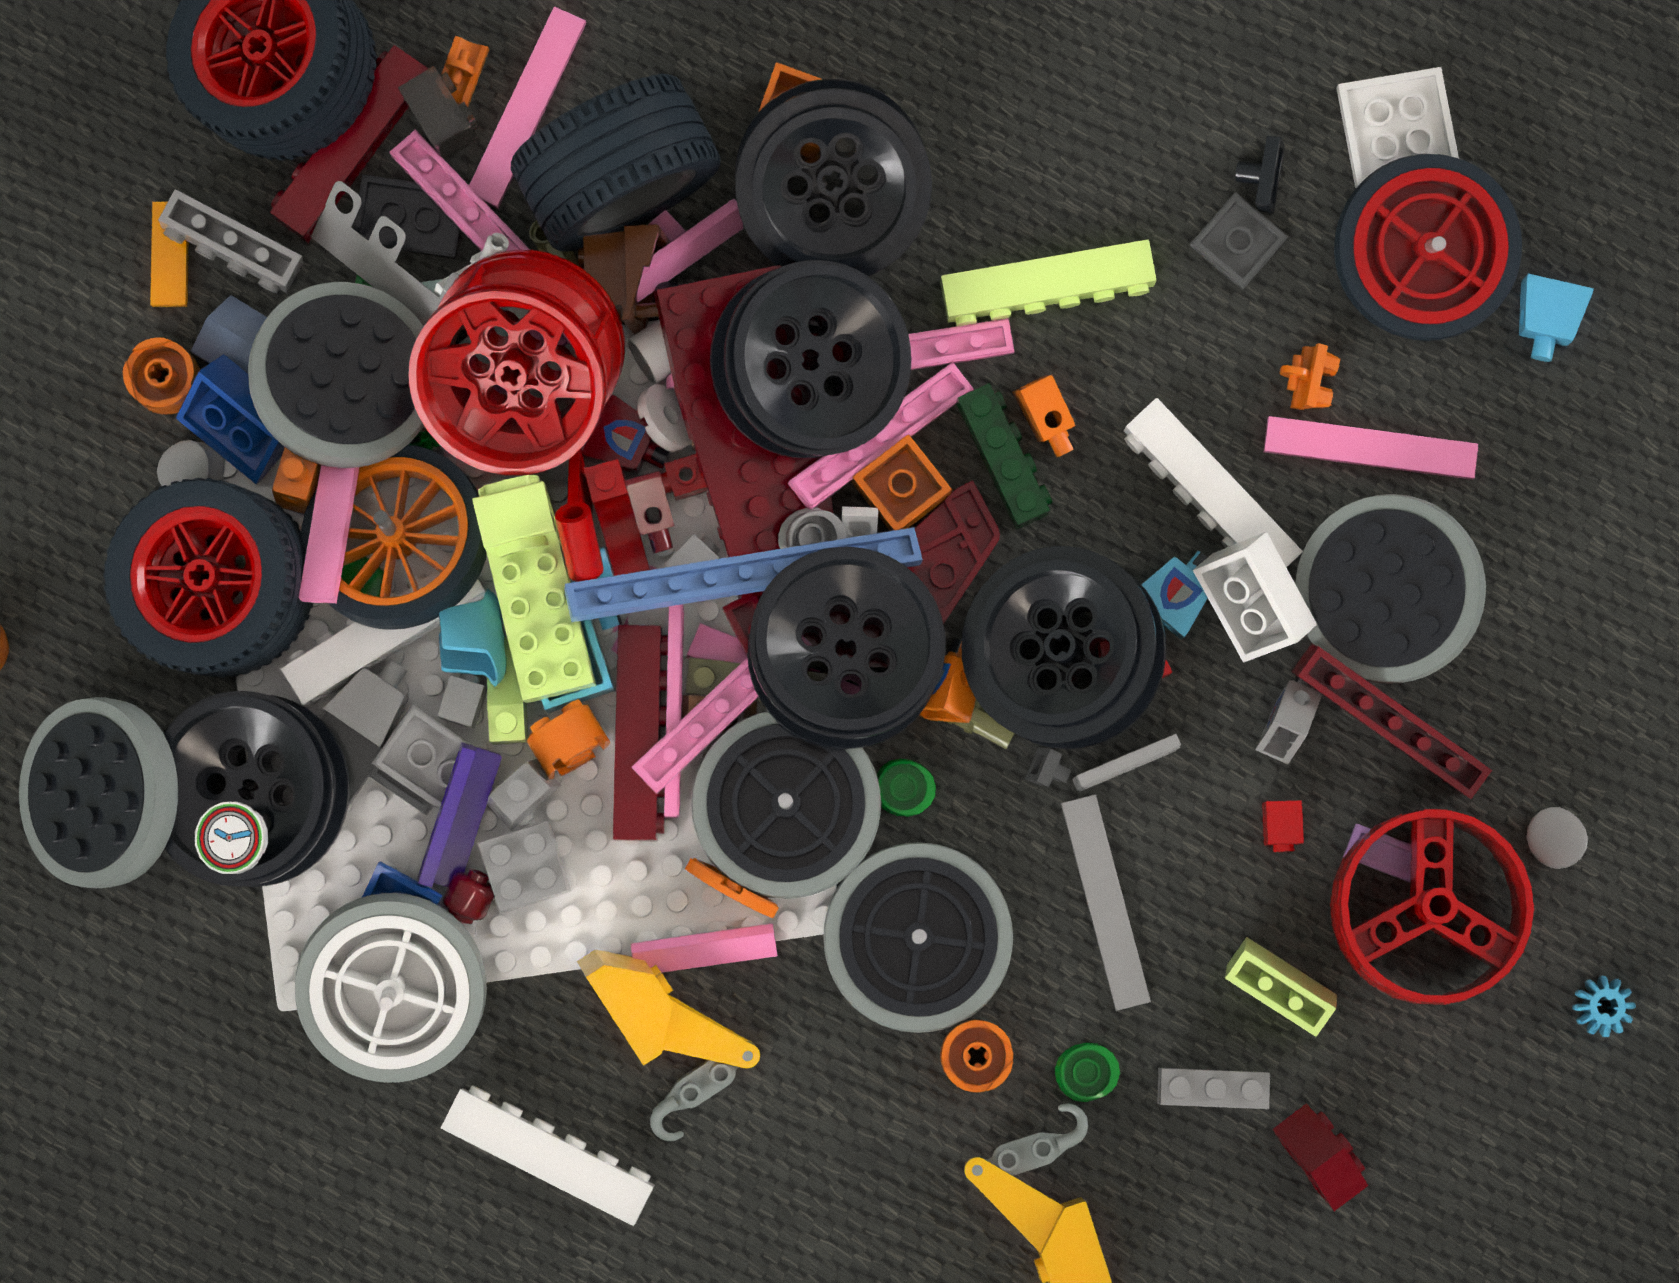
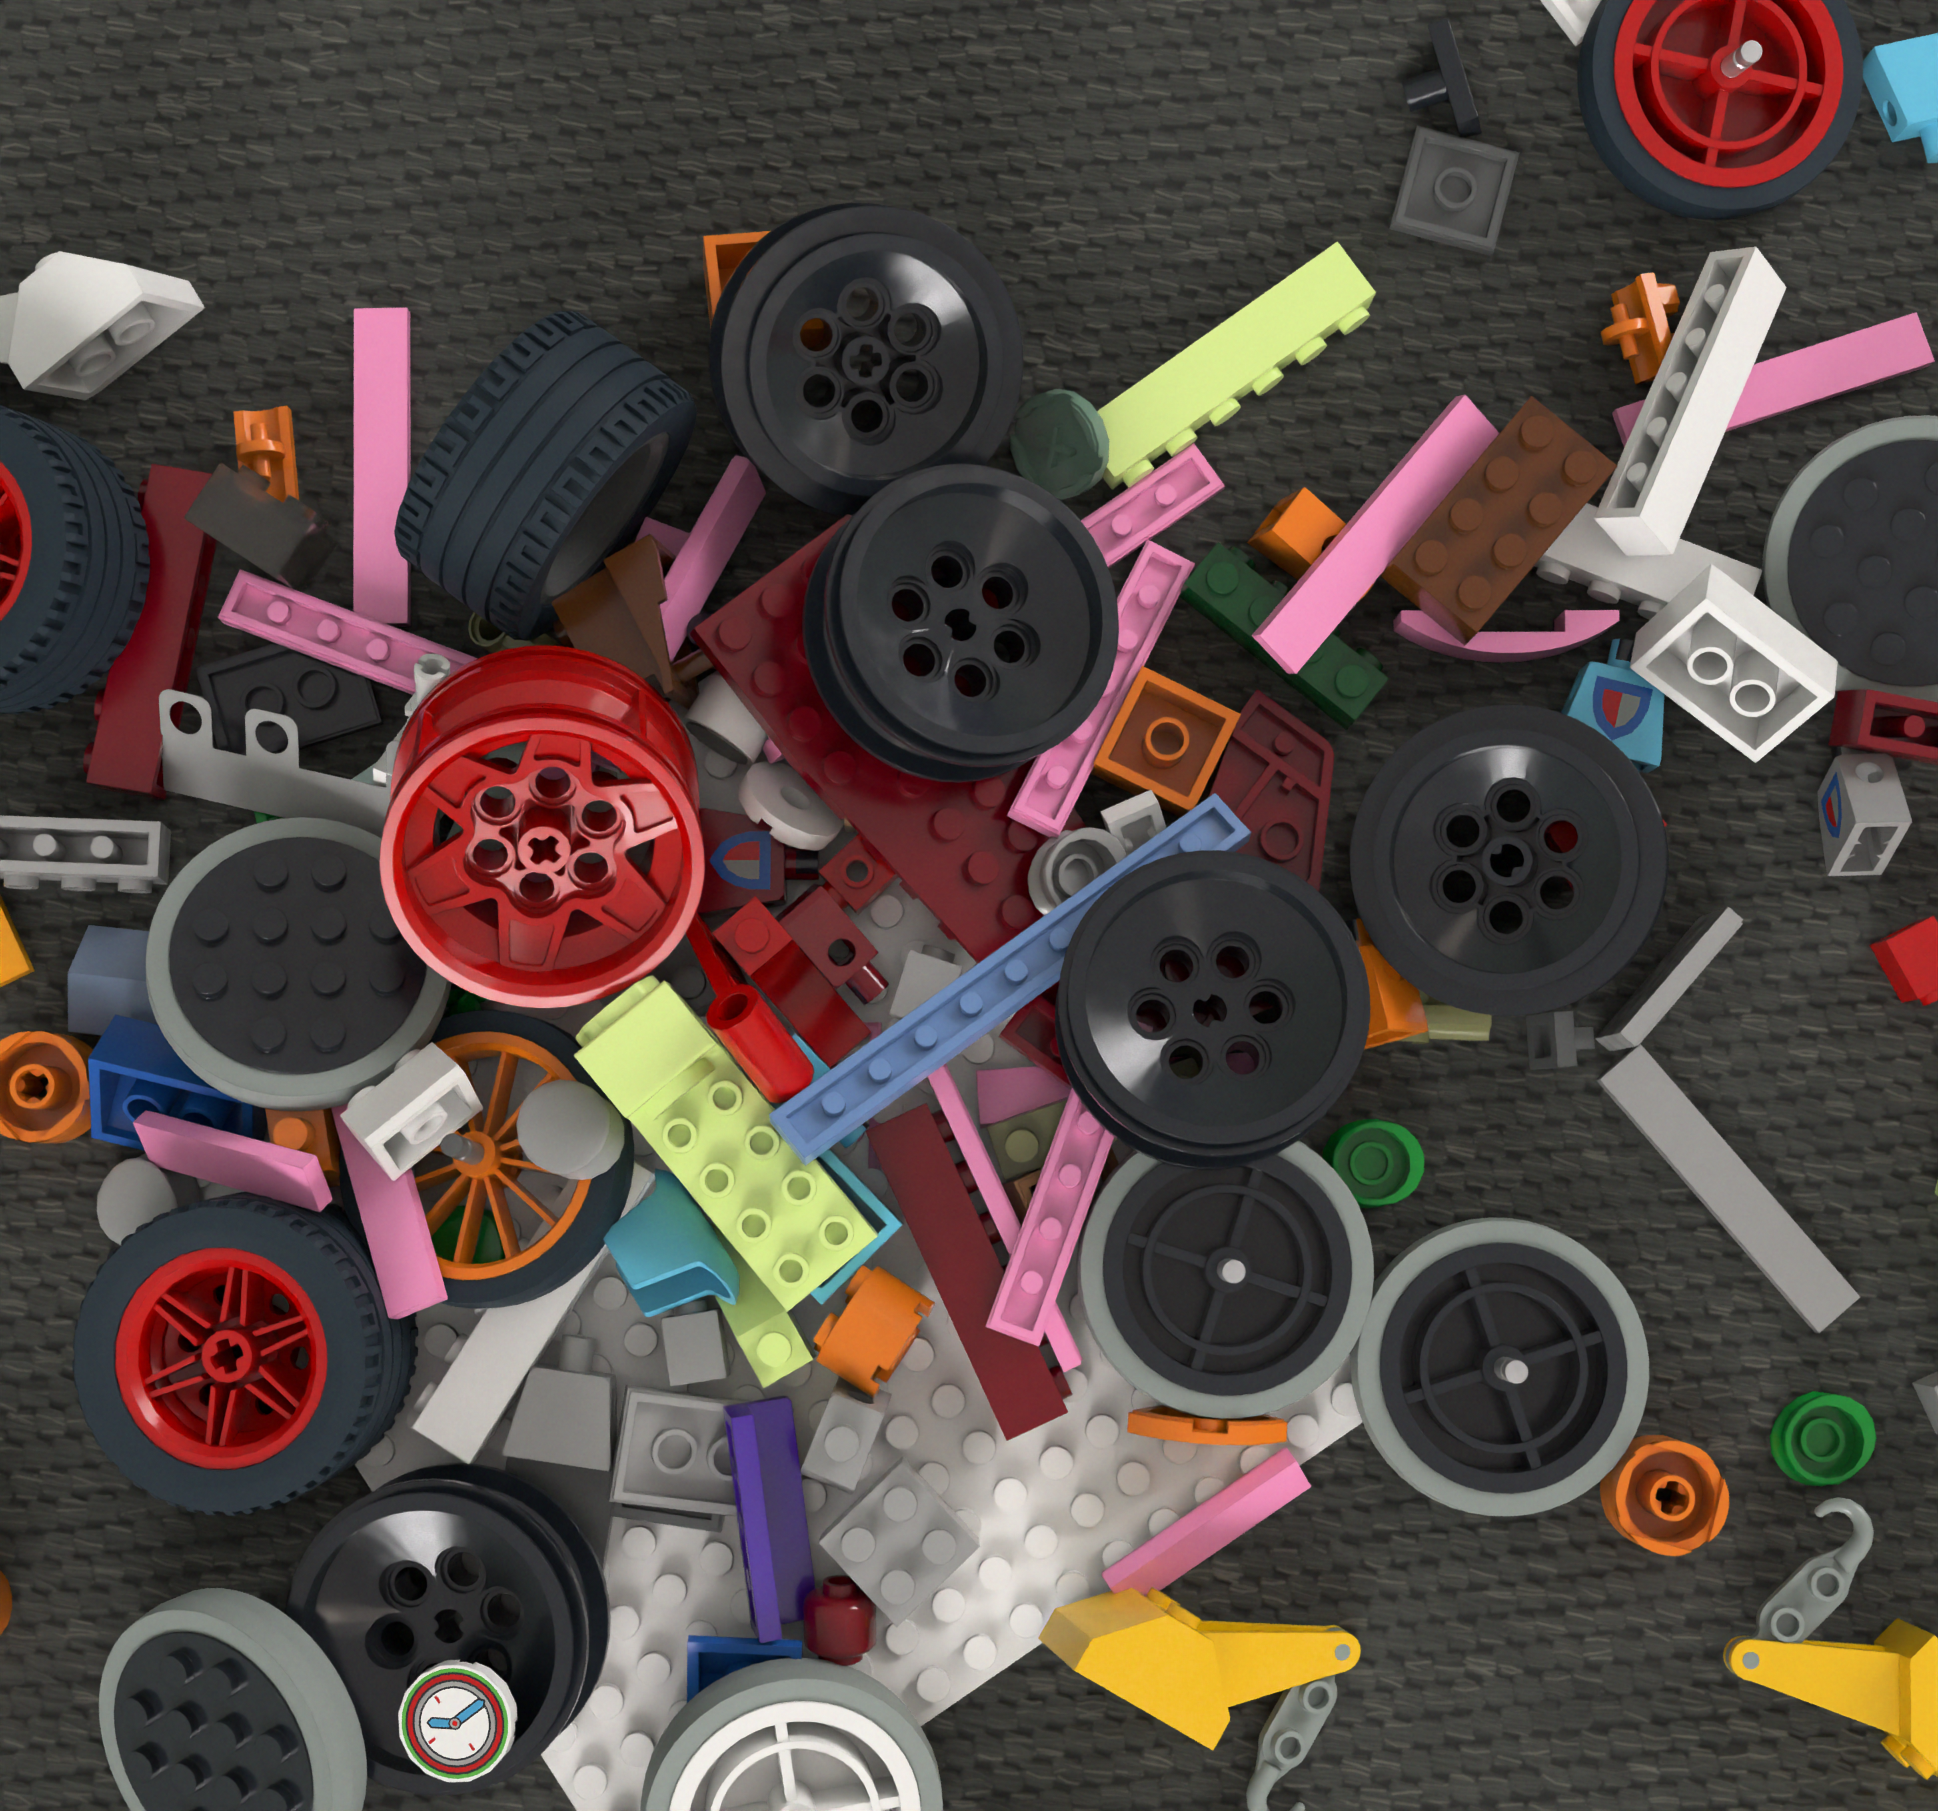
camera: 30 degrees left, 0 degrees up
none -> bright pink tile [133,1110,333,1212]
none -> white slope [340,1042,483,1181]
none -> light grey piece [516,1079,625,1180]
none -> sand green tile [1010,389,1109,500]
none -> bright pink tile [1252,395,1500,674]
none -> reddish brown brick [1381,396,1617,646]
none -> bright pink slope [1393,610,1619,663]
none -> white brick [1594,247,1787,556]

